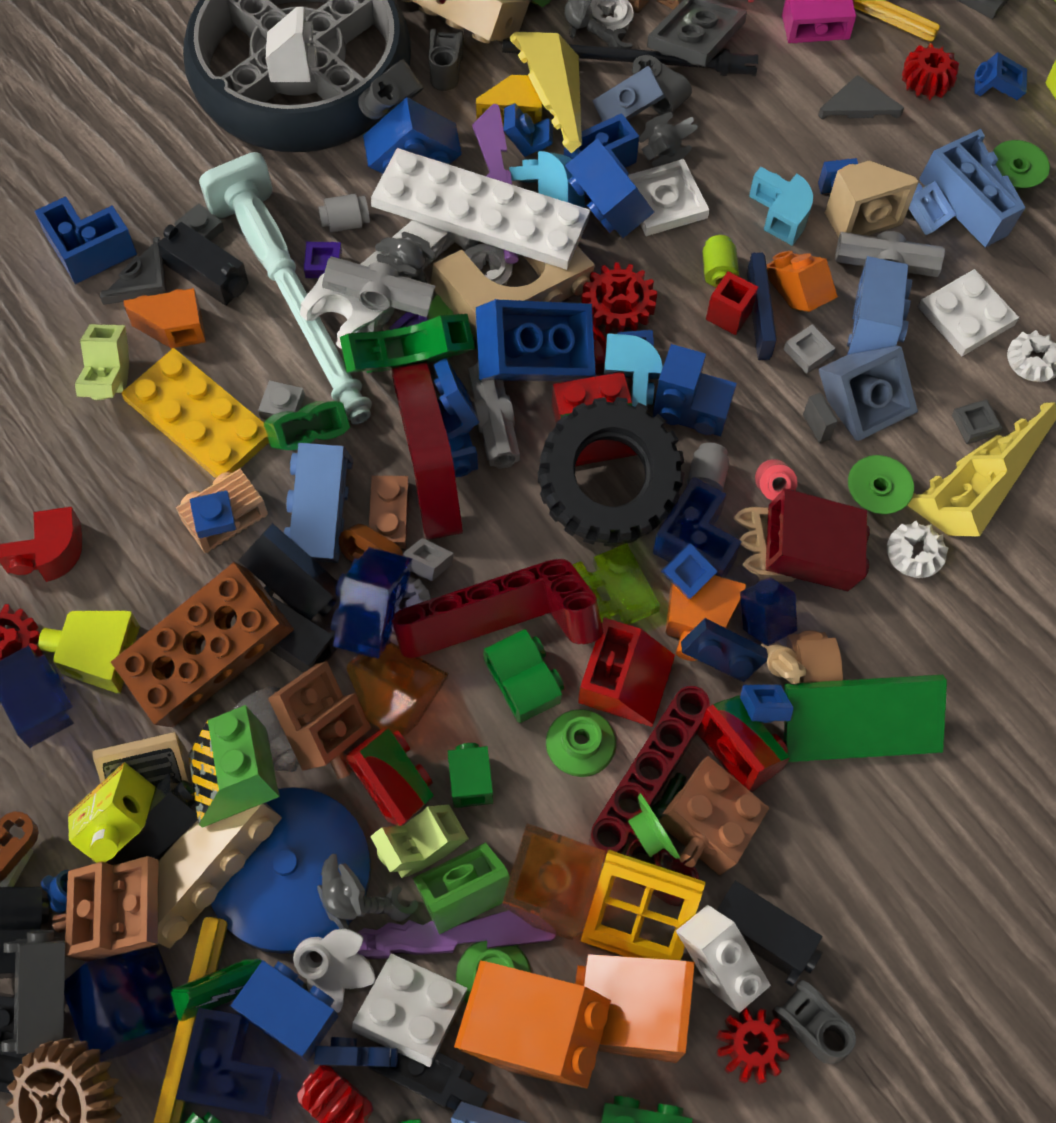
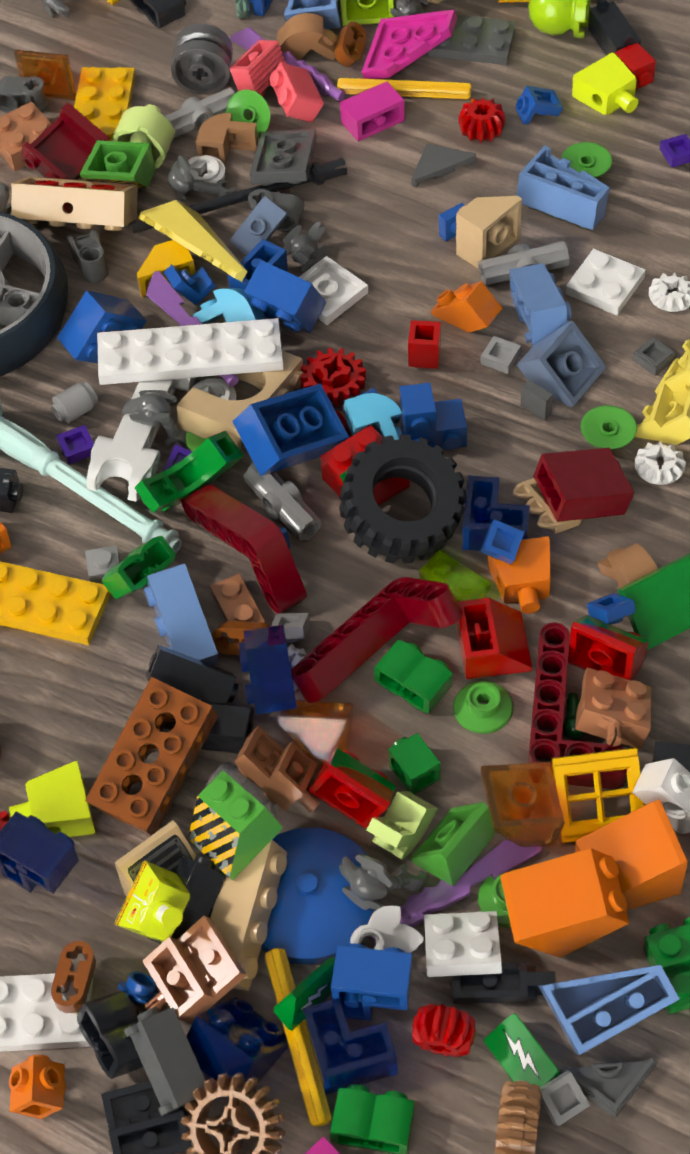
camera: 20 degrees left, 10 degrees down
light nougat brick [176,469,268,553] -> none
blue plate [190,490,237,538] -> none
dark blue plate [314,1037,398,1067] -> none
light grey piece [322,256,435,317] -> none
dark grey piece [358,59,424,119] -> none
blue bracket [434,358,480,440] -> none
bright green piece [628,793,680,859] -> none
dark blue plate [681,618,768,682] -> none
light grey brick [687,442,730,499] -> none
lime brick [702,235,739,287] -> none
clear blue brick [740,577,798,646] -> none
dark blue tile [747,252,777,360] -> none
medium azure brick [749,167,813,246] -> none
coral brick [755,459,797,501] -> none
tan axle [761,639,806,684] -> none
light blue bracket [908,181,956,235] -> none

